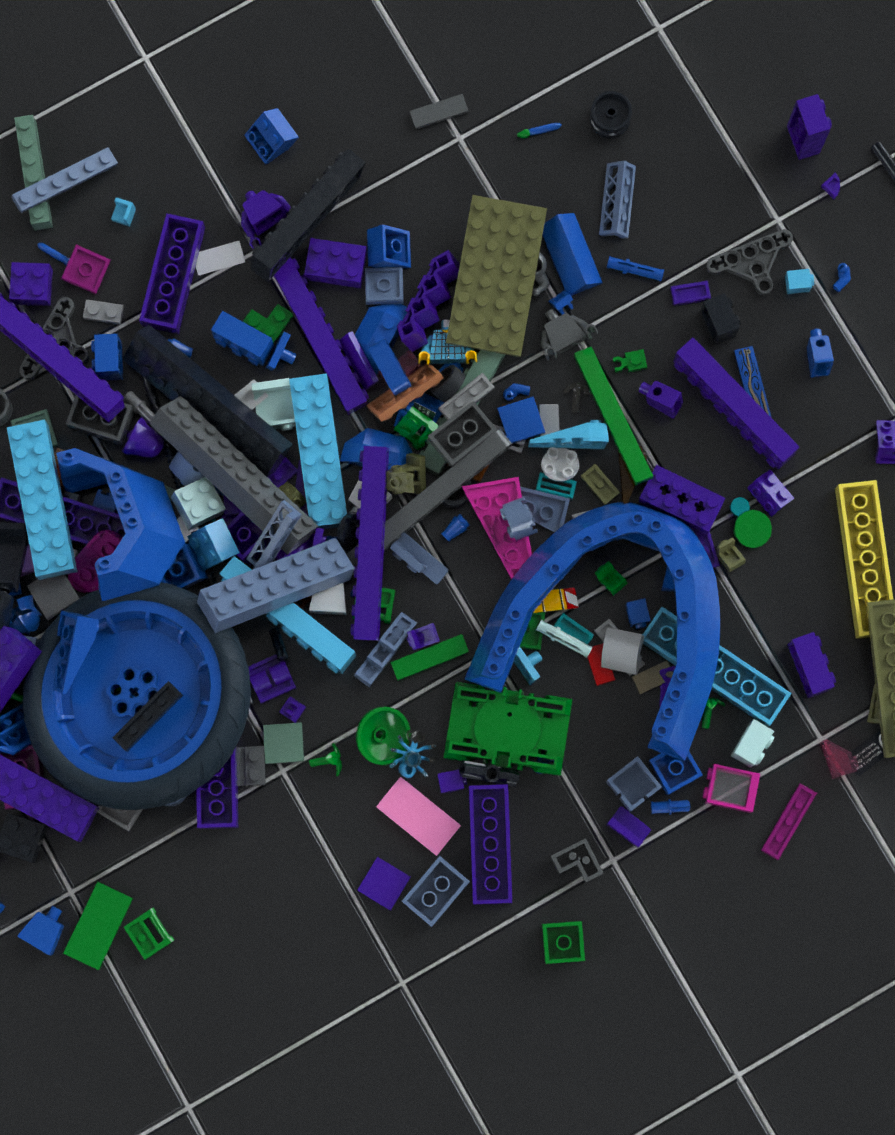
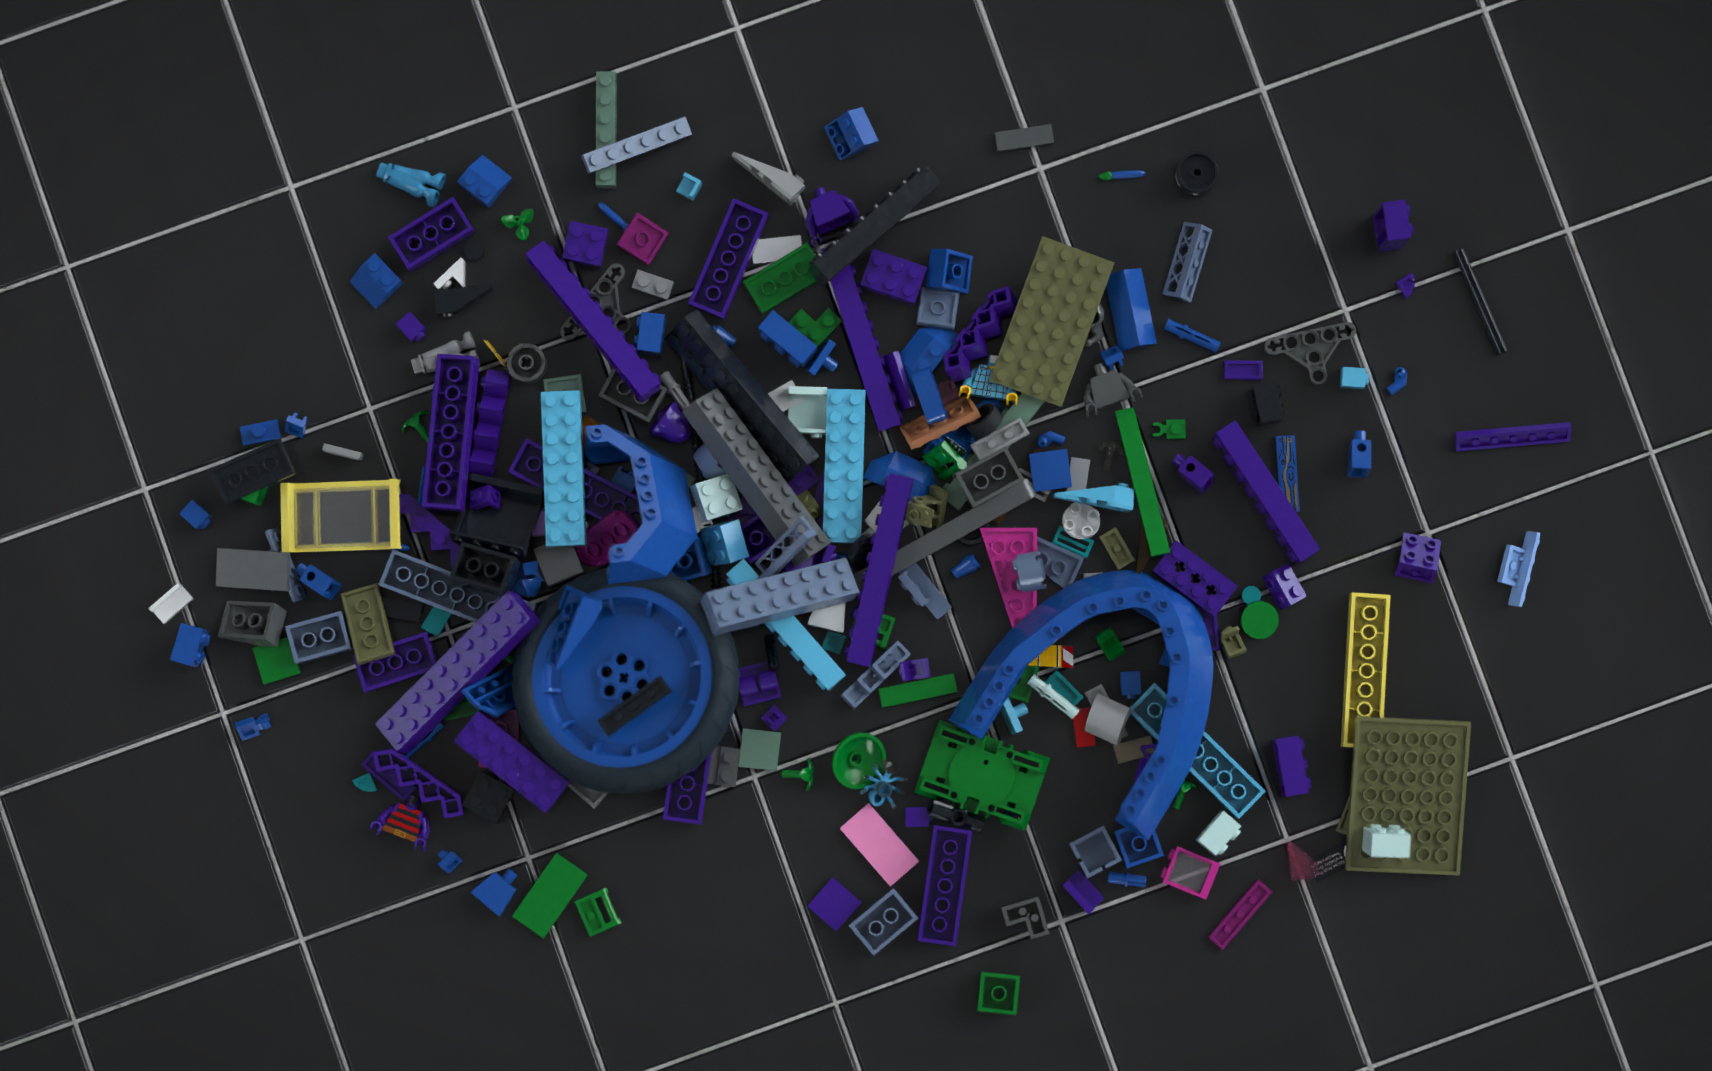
camera: 10 degrees right, 5 degrees up
none -> light grey wedge [732,152,805,206]
none -> green tile [742,242,817,315]
none -> teal tile [822,630,846,655]

